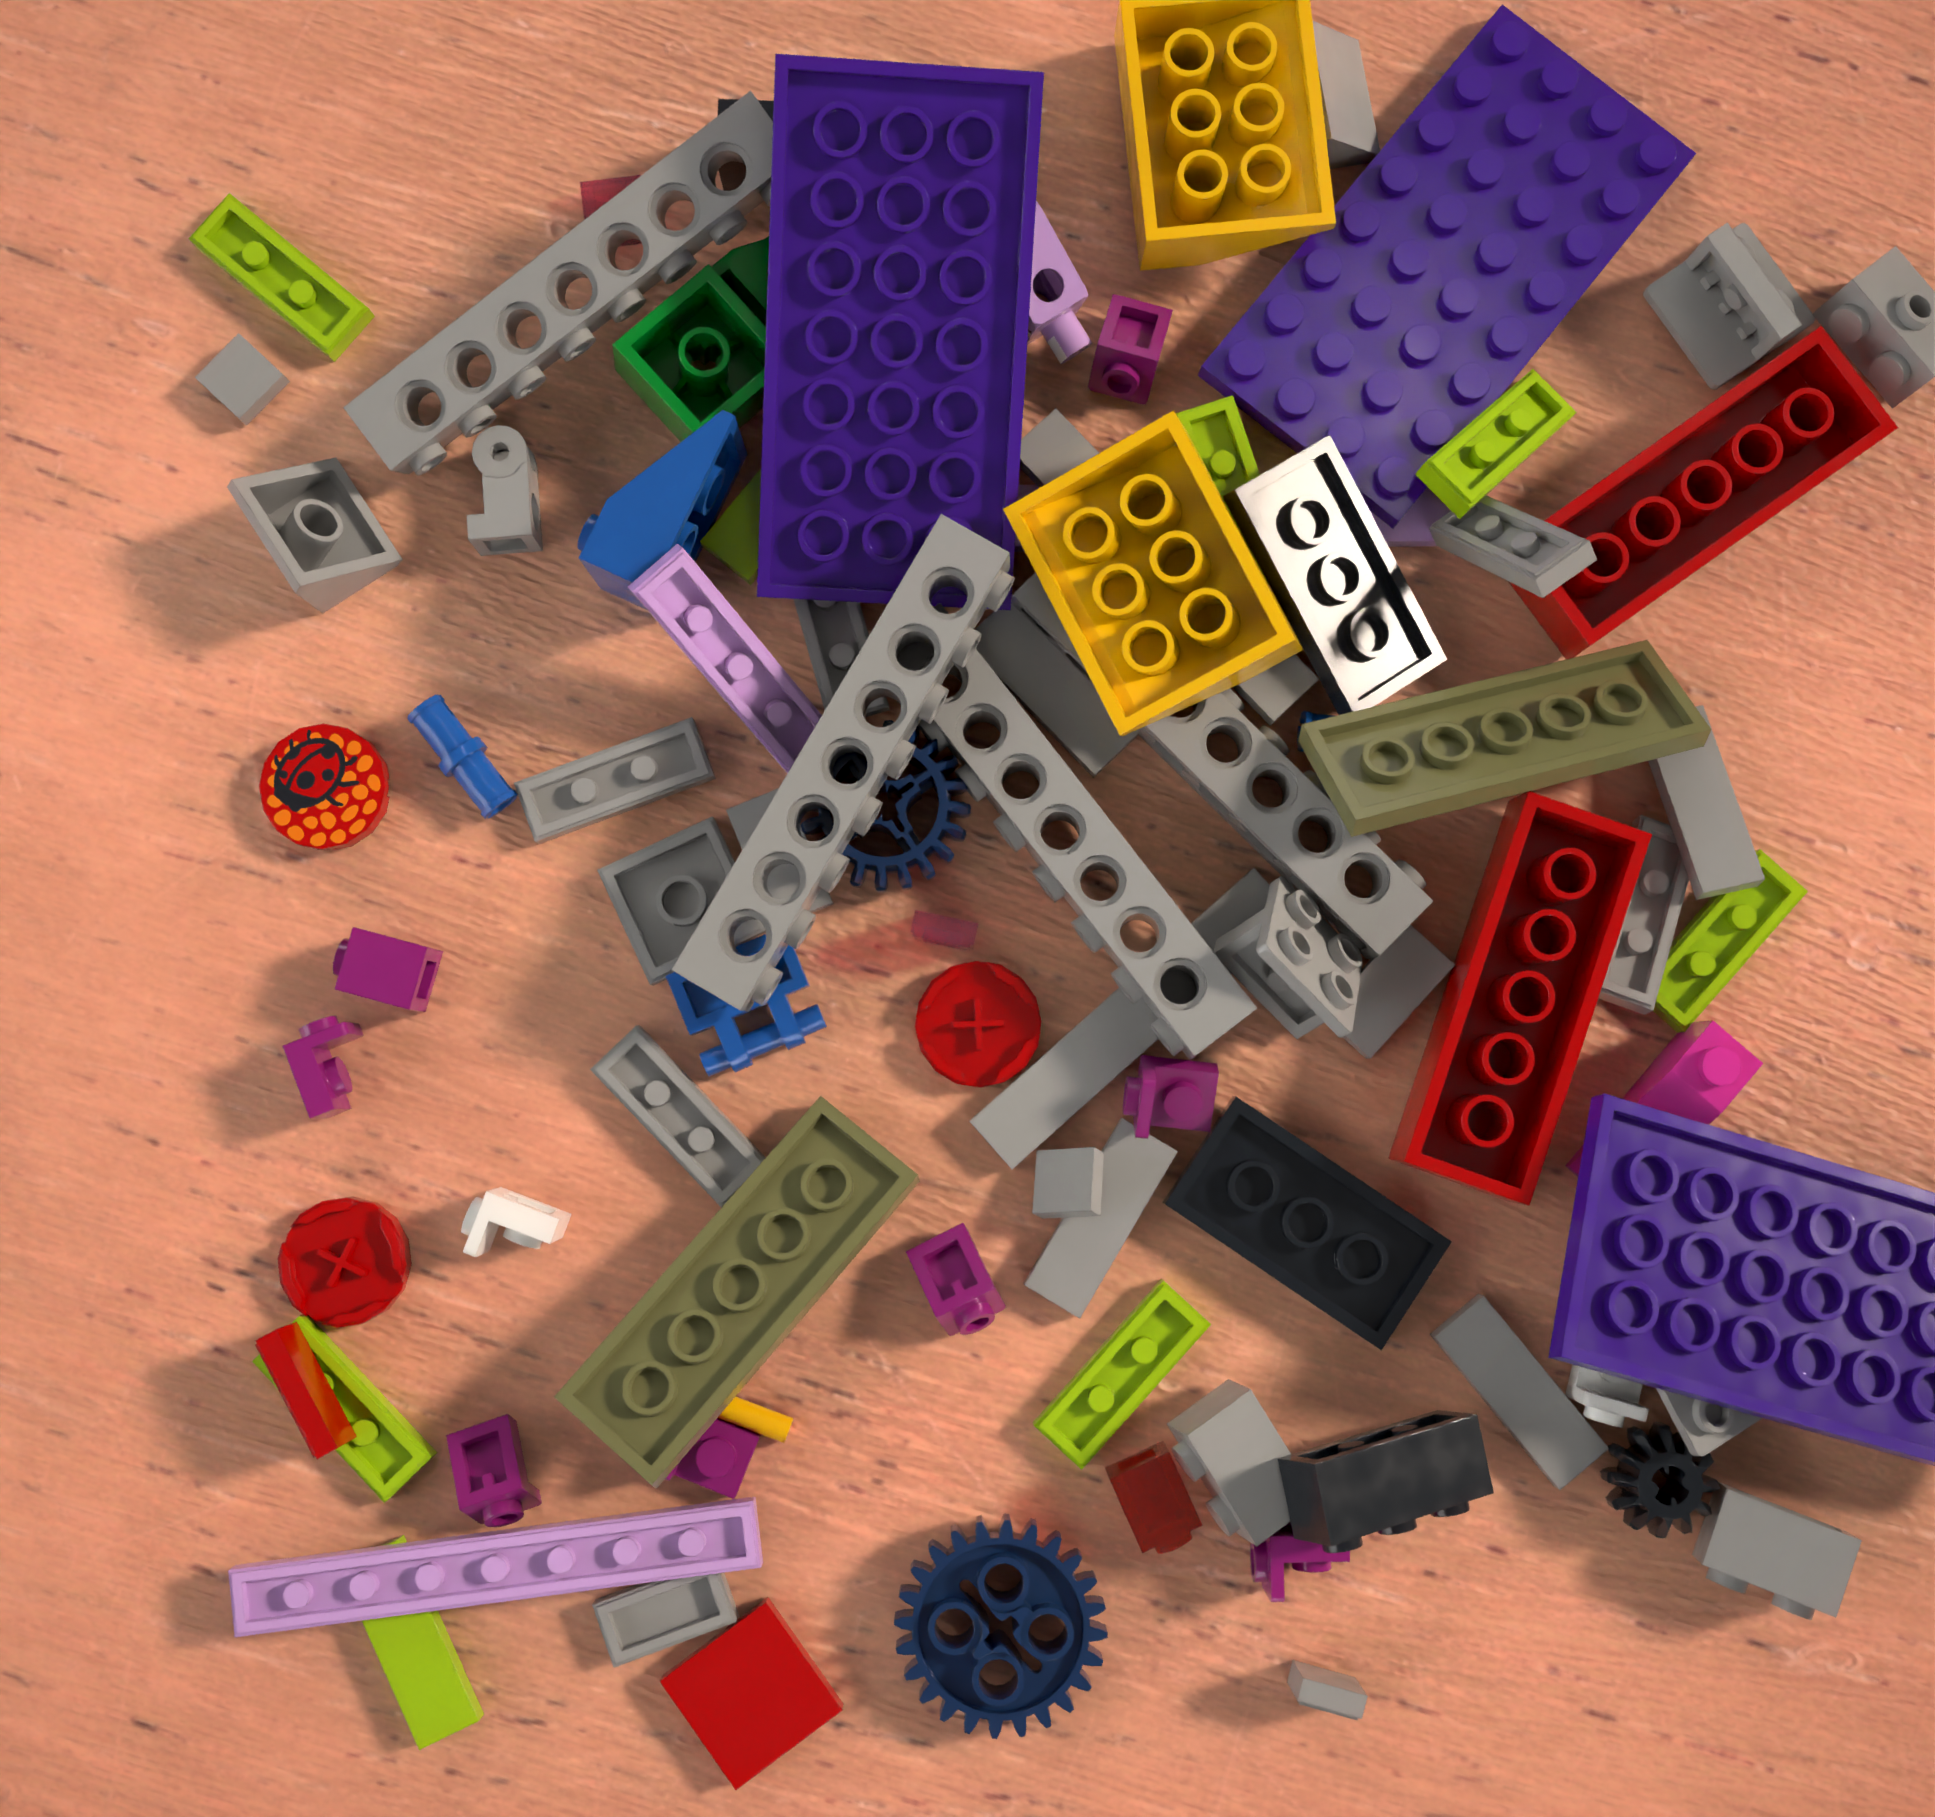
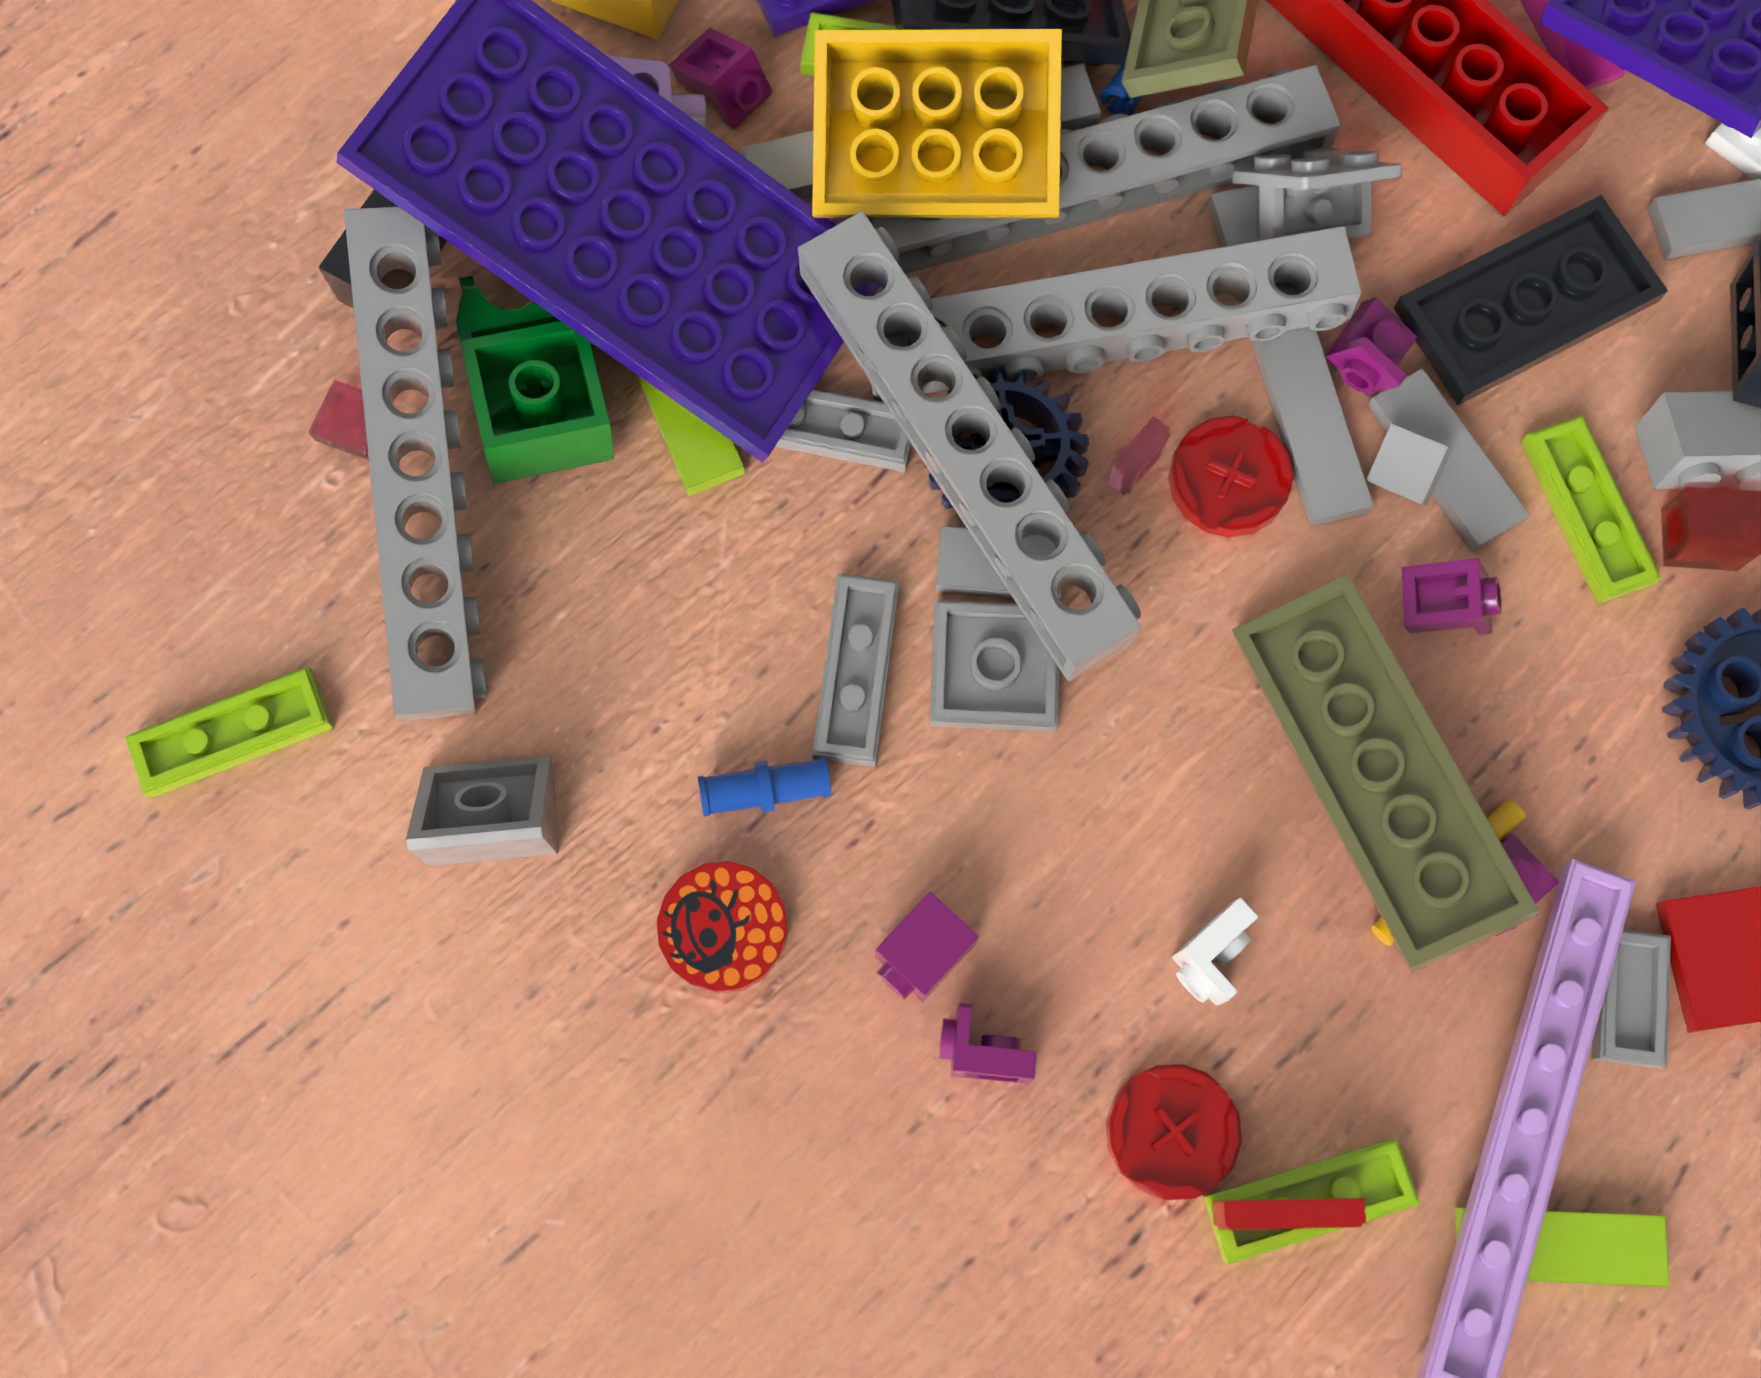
camera: 60 degrees left, 10 degrees down
light grey tile [195,333,290,426] -> none
magenta bracket [446,1414,542,1527] -> none
light grey leg [467,425,543,556] -> none
blue slope [577,410,748,610] -> none
light grey tile [590,1025,766,1208] -> none
lavender tile [628,544,822,774] -> none
blue plate [666,934,827,1077] -> none
light grey tile [975,600,1140,778] -> none
light grey tile [1343,924,1455,1059] -> none

